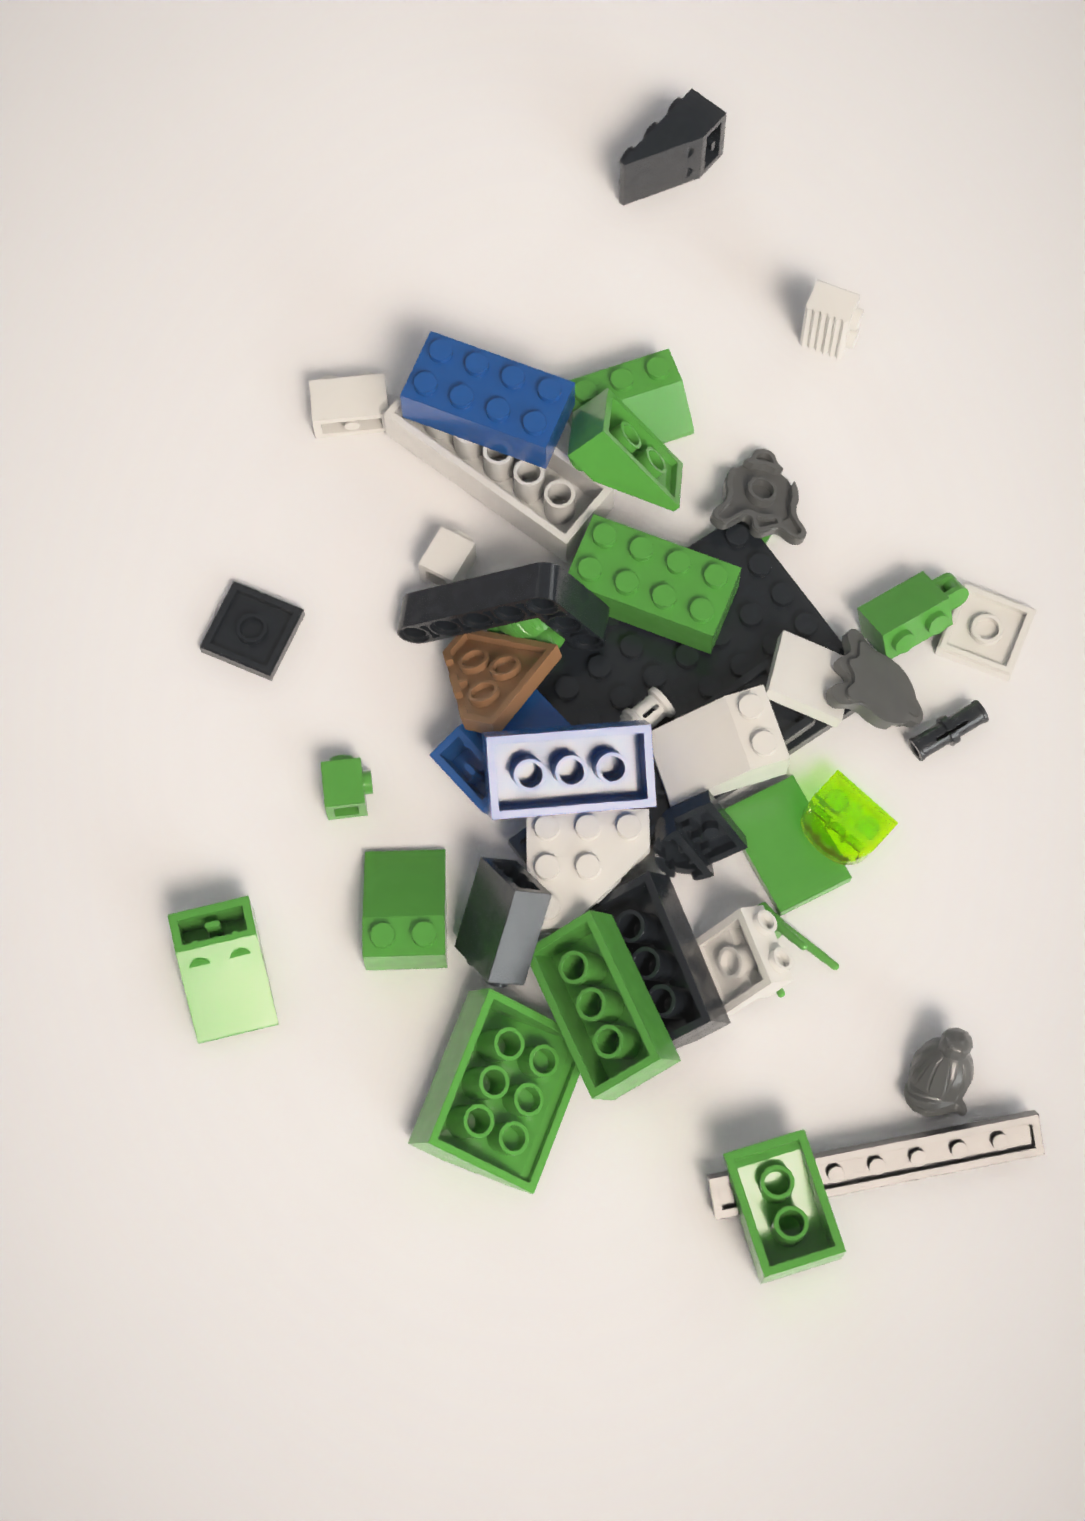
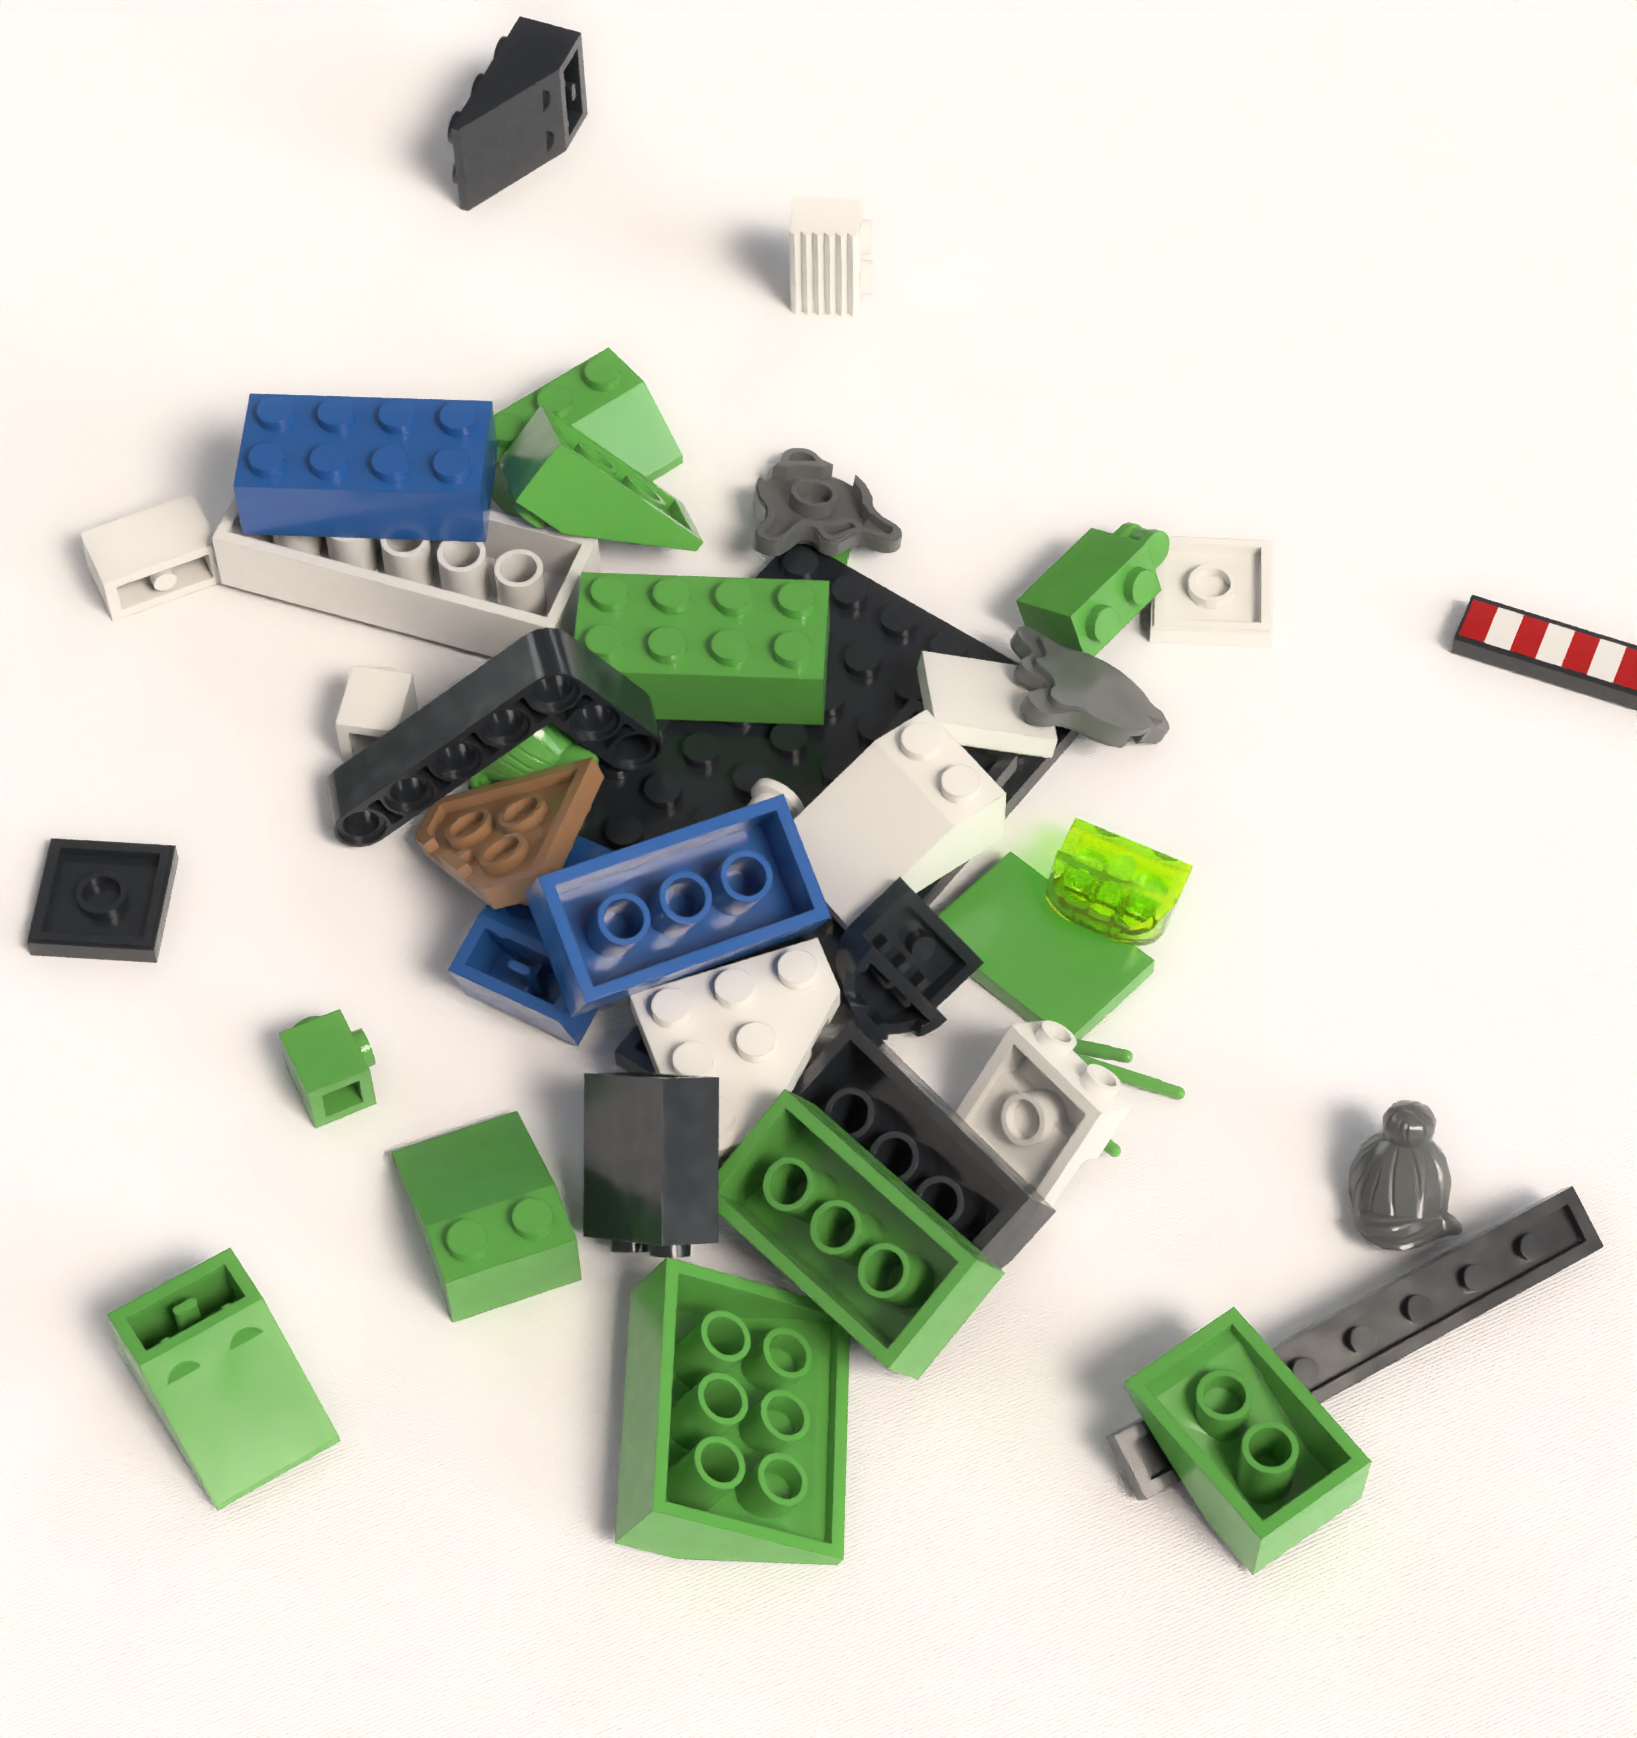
camera: 20 degrees left, 15 degrees down
black pin [908,700,989,761] -> none

